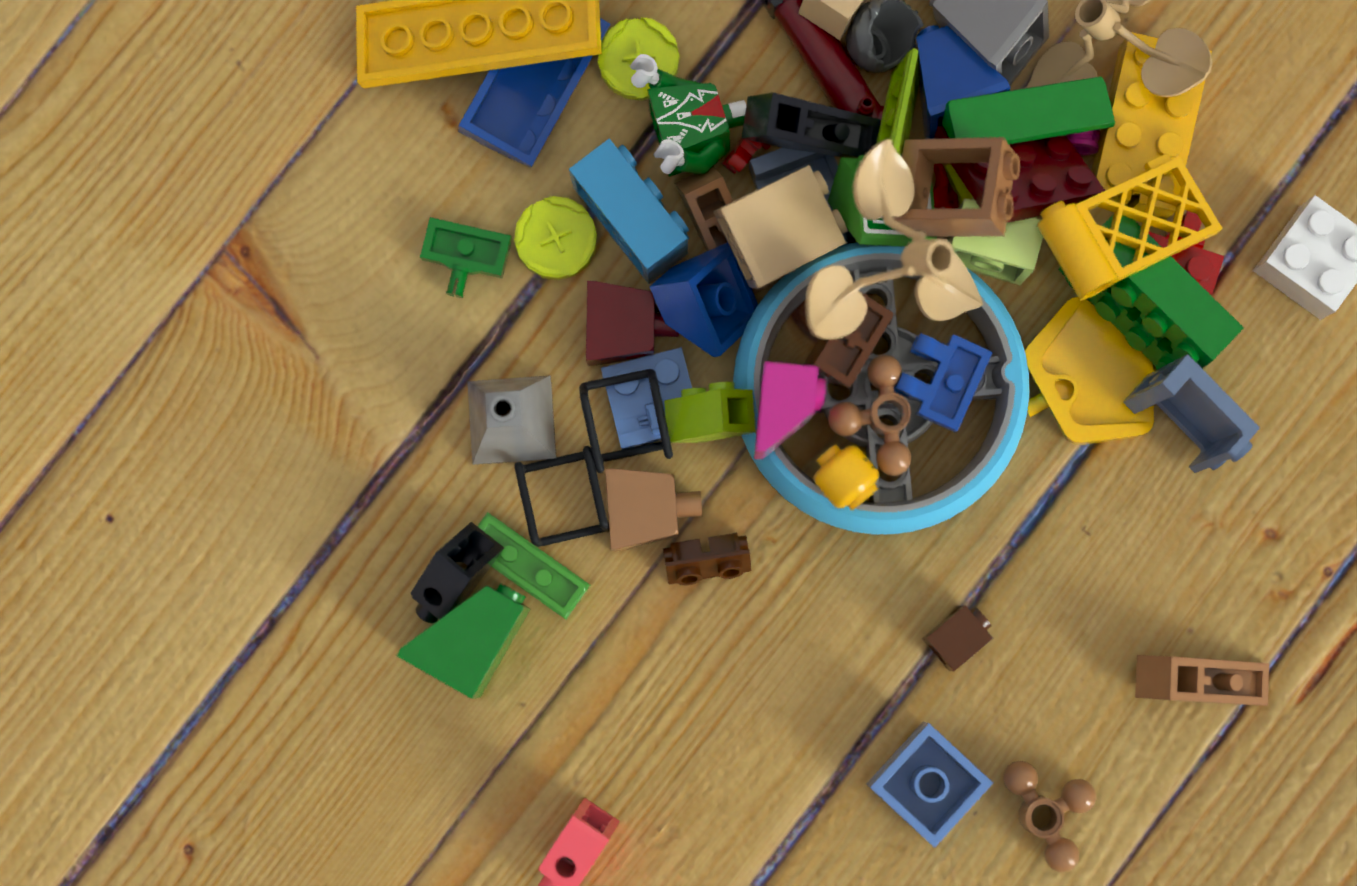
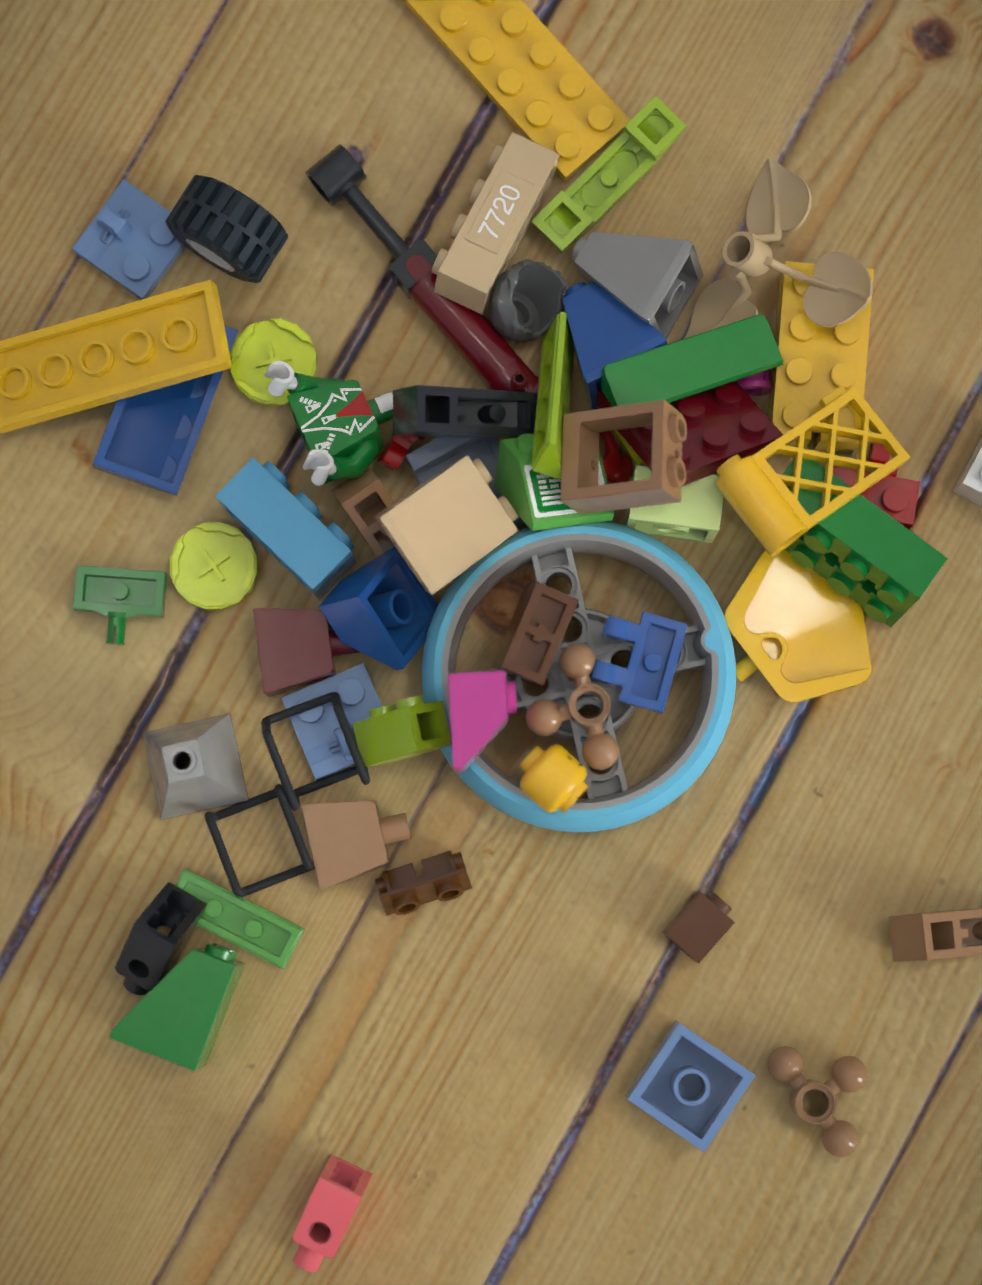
camera: 10 degrees left, 0 degrees up
tan plant [806,139,983,339] -> none
sand blue panel [1123,354,1260,473] -> none

